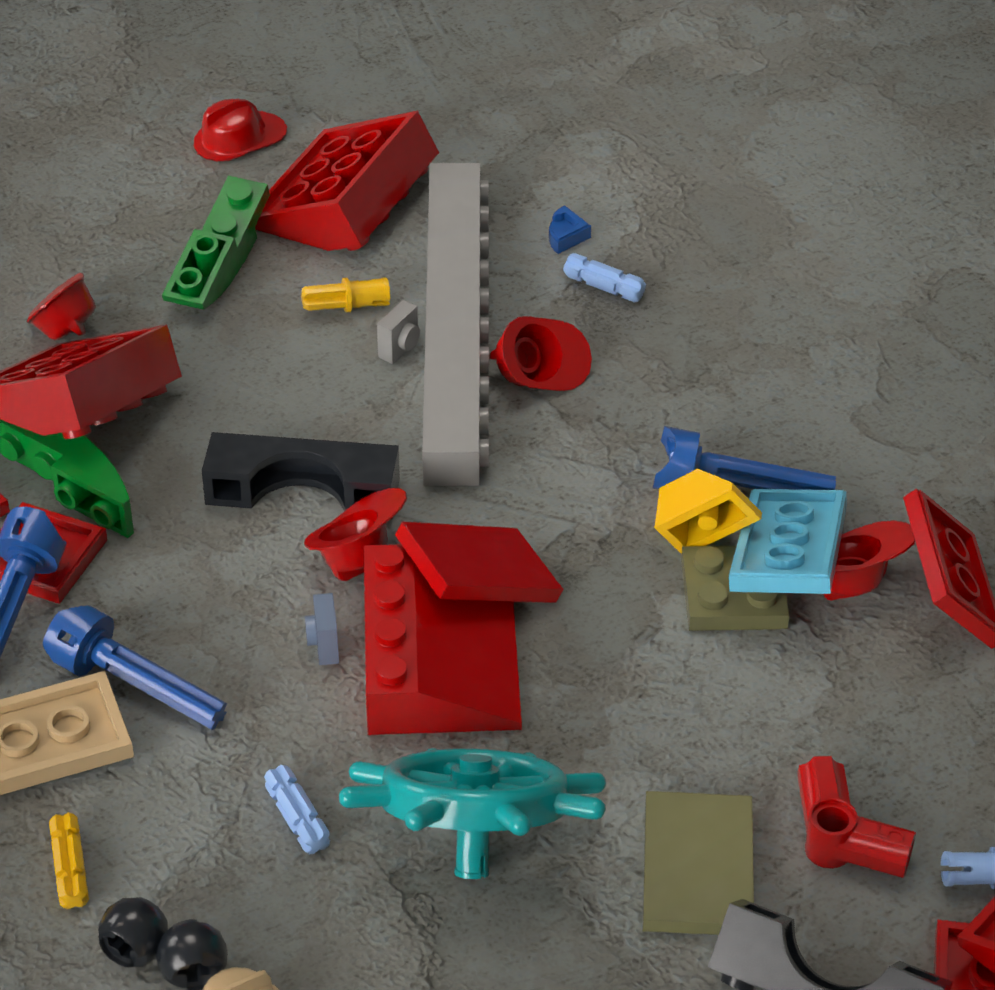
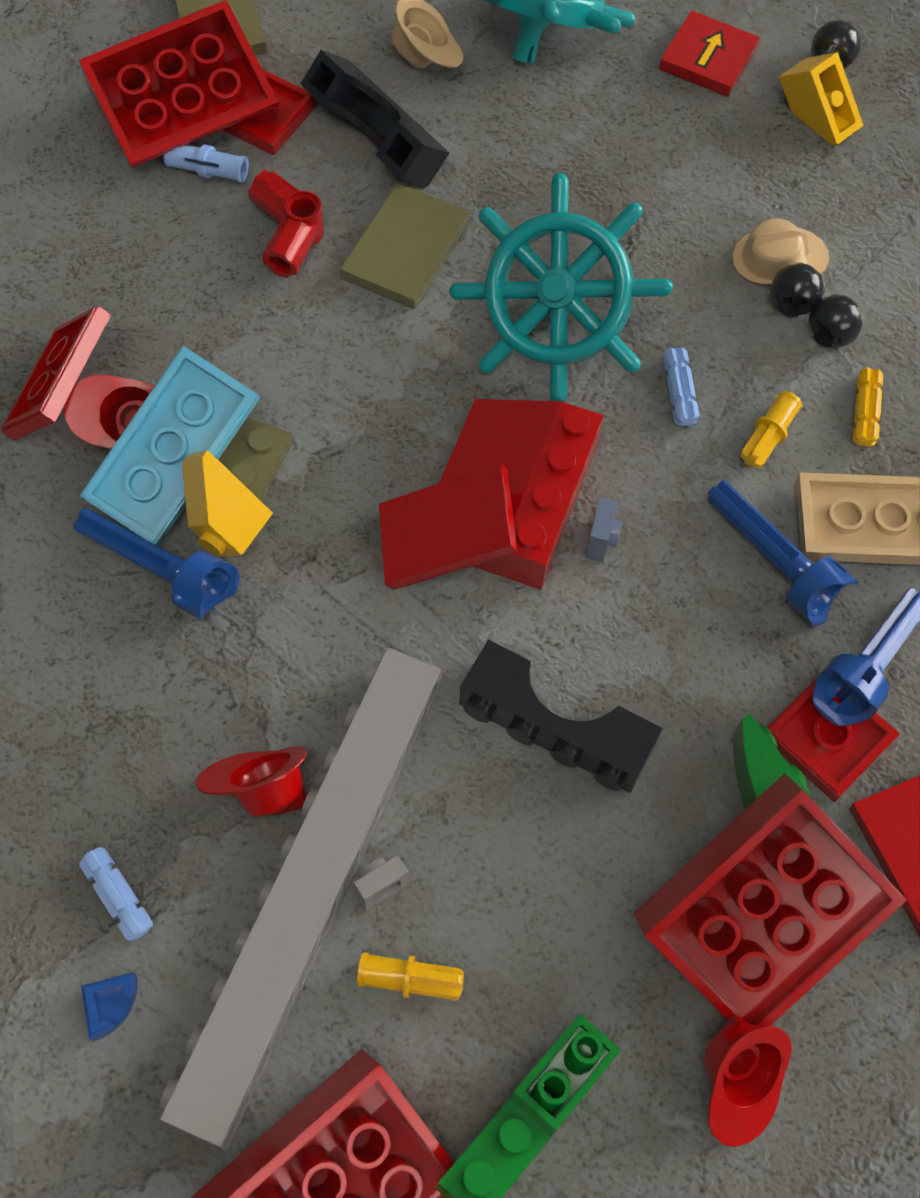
camera: 160 degrees left, 20 degrees up
red piece [304,488,407,581] -> none
none -> yellow axle [740,391,803,468]

